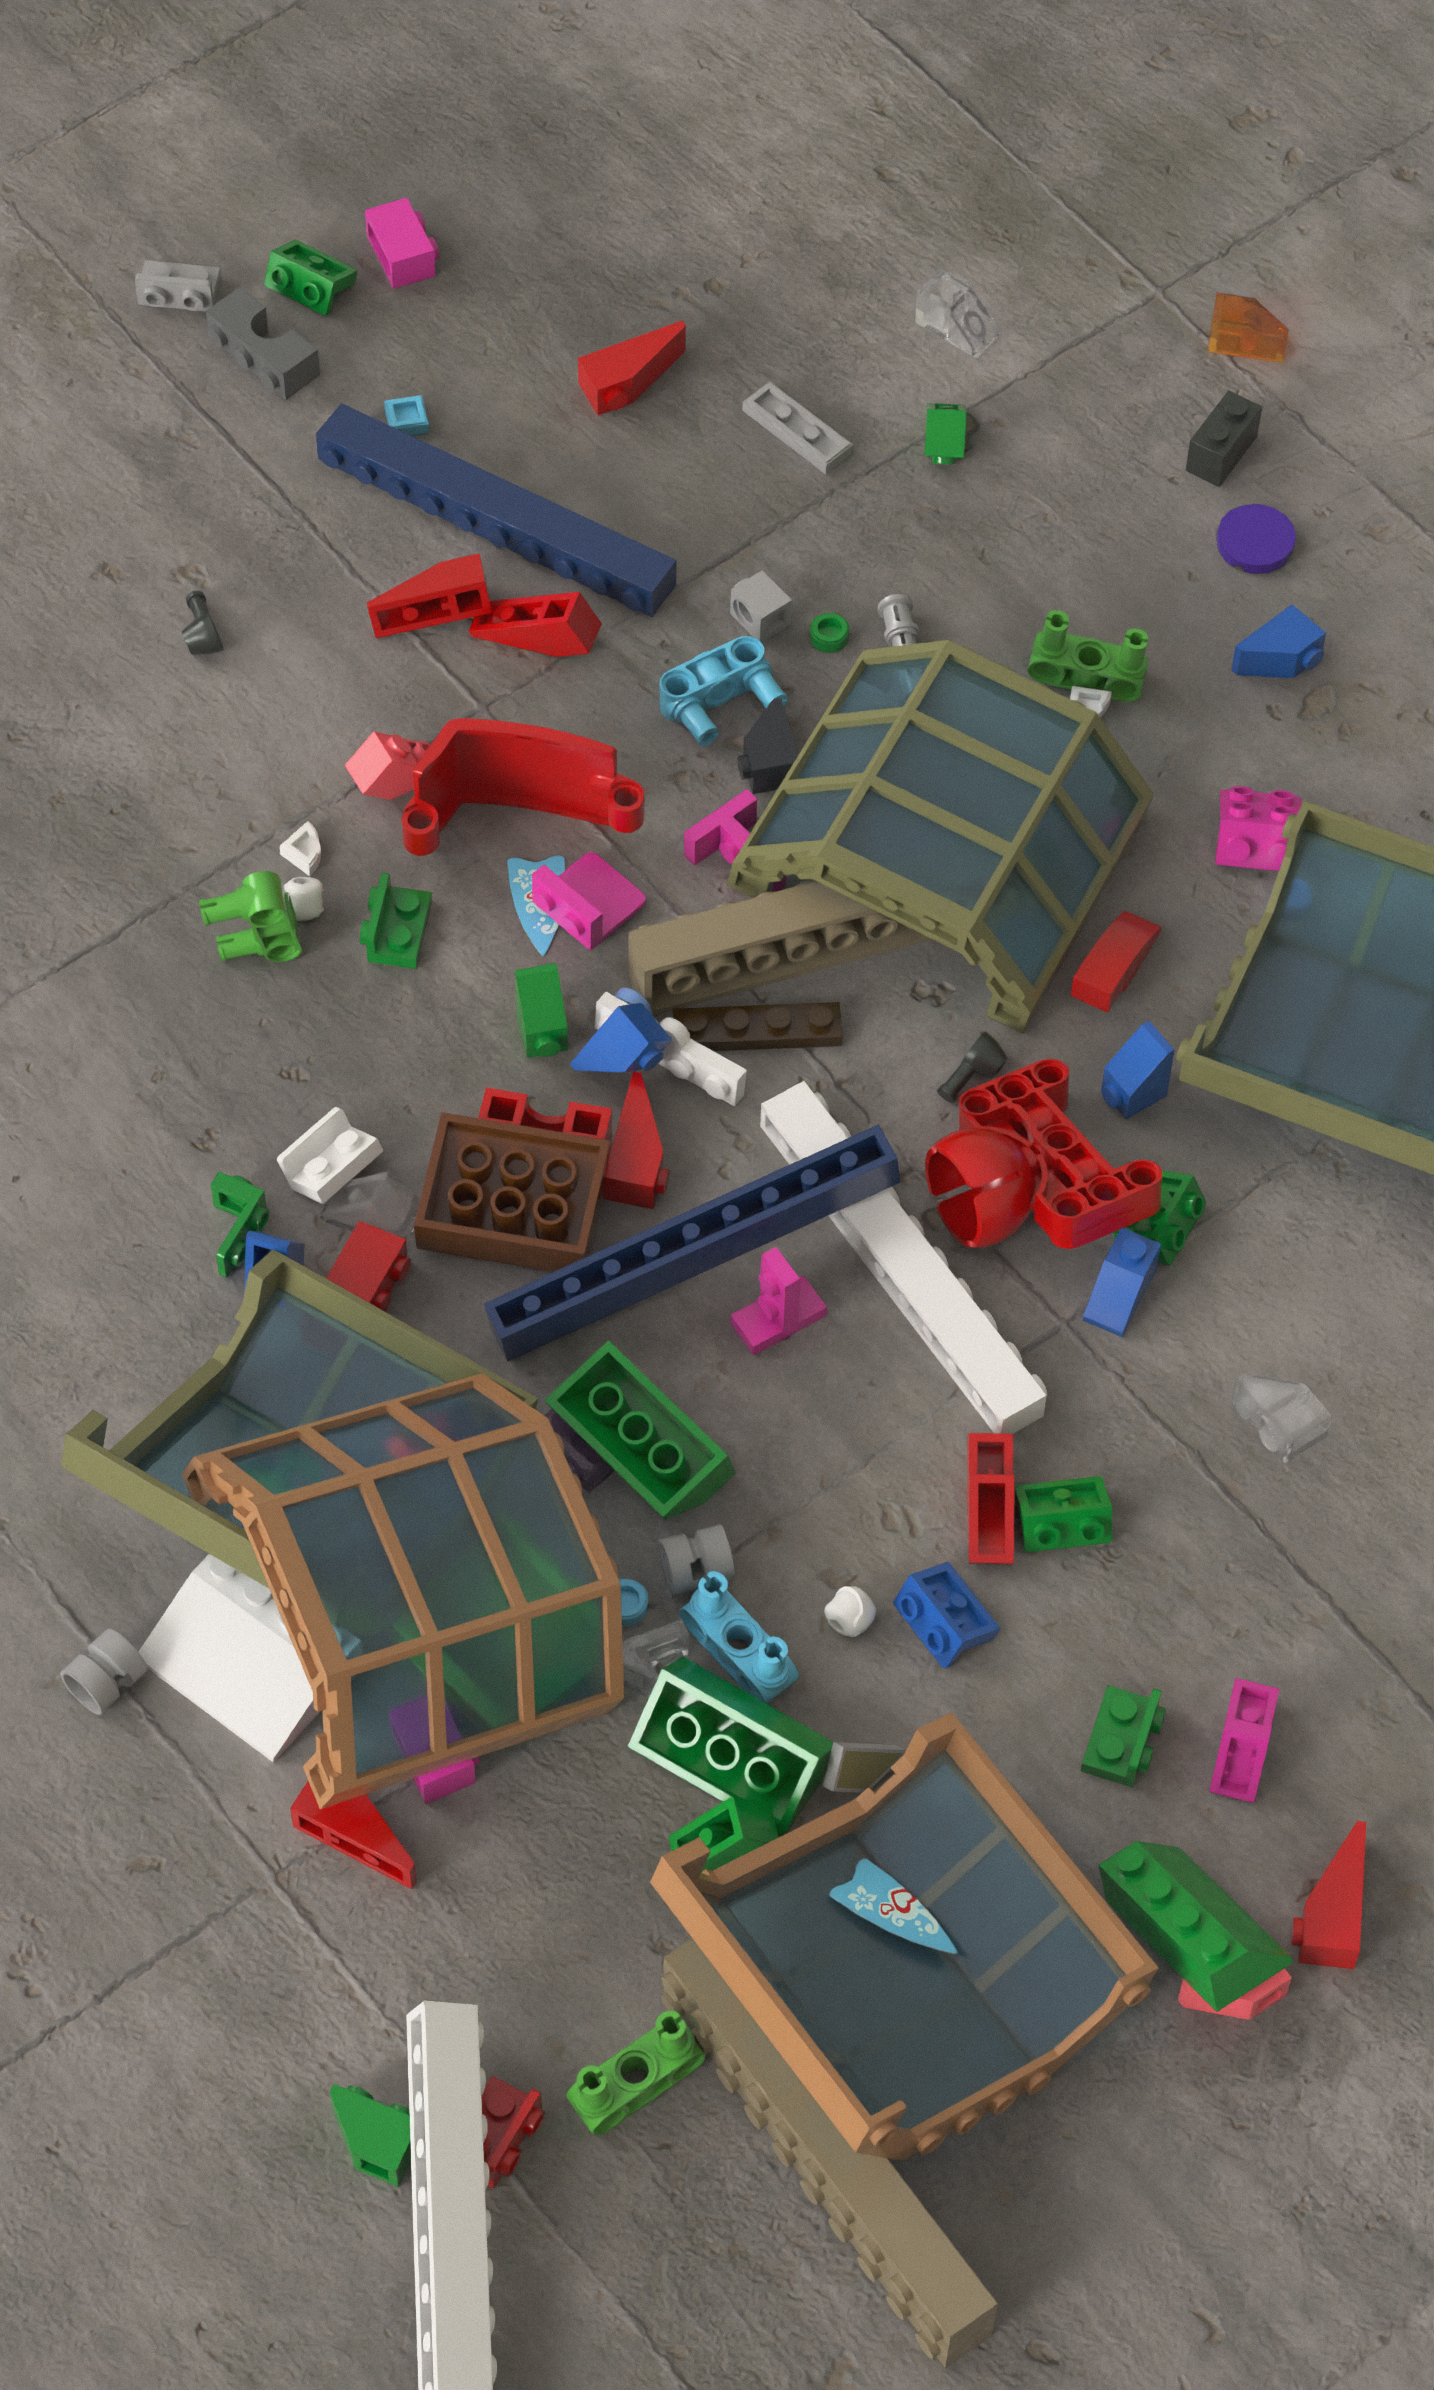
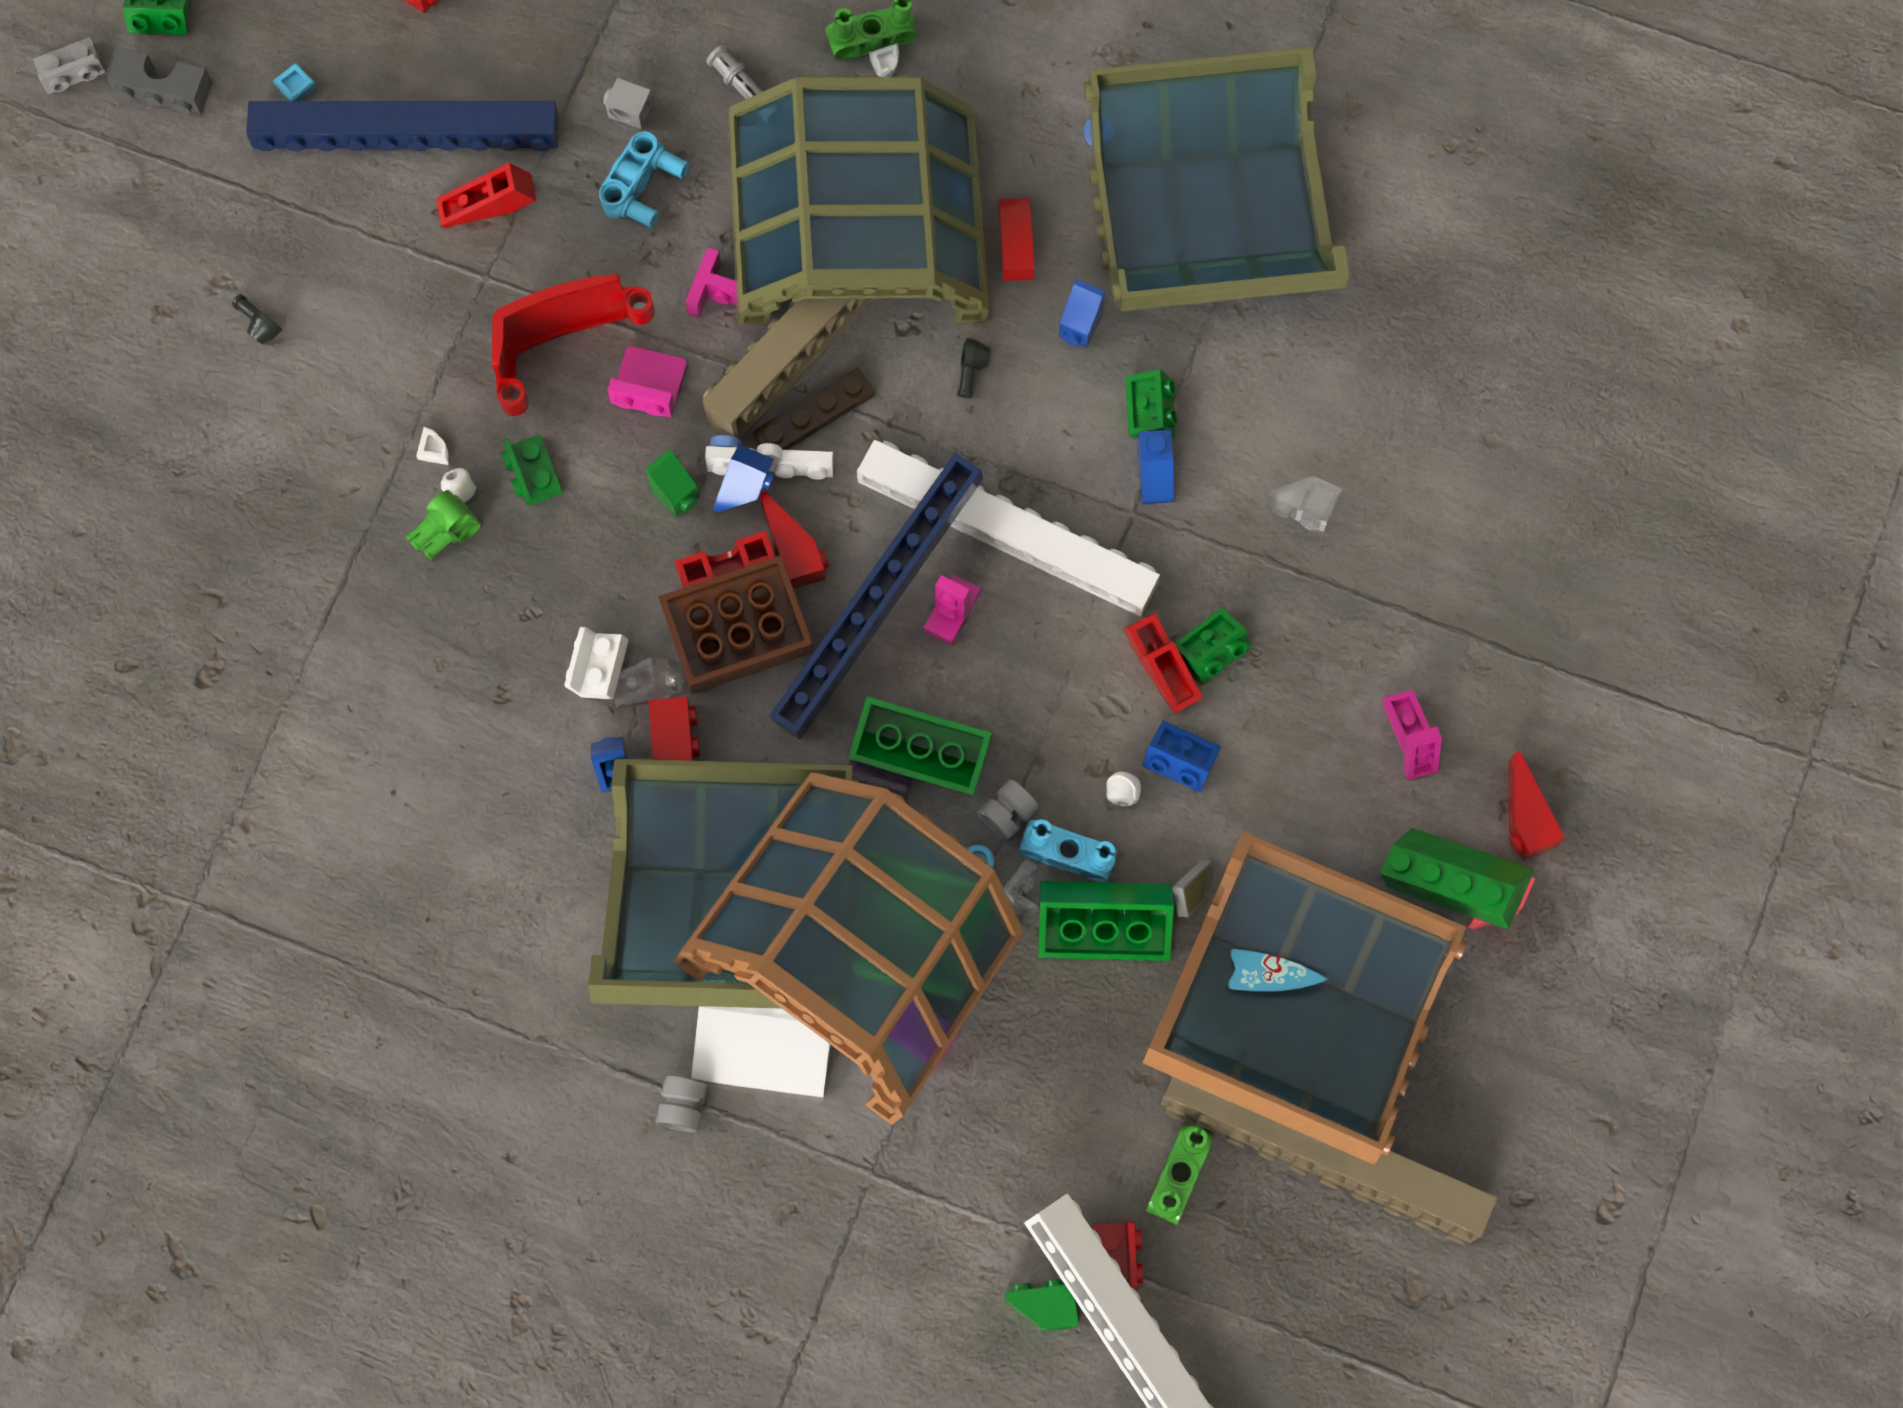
camera: 30 degrees left, 15 degrees up
green bracket [211,1171,270,1278] -> none
red slope [290,1781,417,1889] -> none
coral slope [345,731,430,800] -> none
red slope [367,553,492,638] -> none
medium azure sticker [507,855,565,956] -> none
green slope [668,1796,779,1873] -> none
black slope [737,698,799,794] -> none
green tile [809,613,850,653] -> none
red beam [925,1059,1162,1249] -> none
green bracket [1080,1685,1167,1788] -> none
dark pink bracket [1215,786,1302,871] -> none

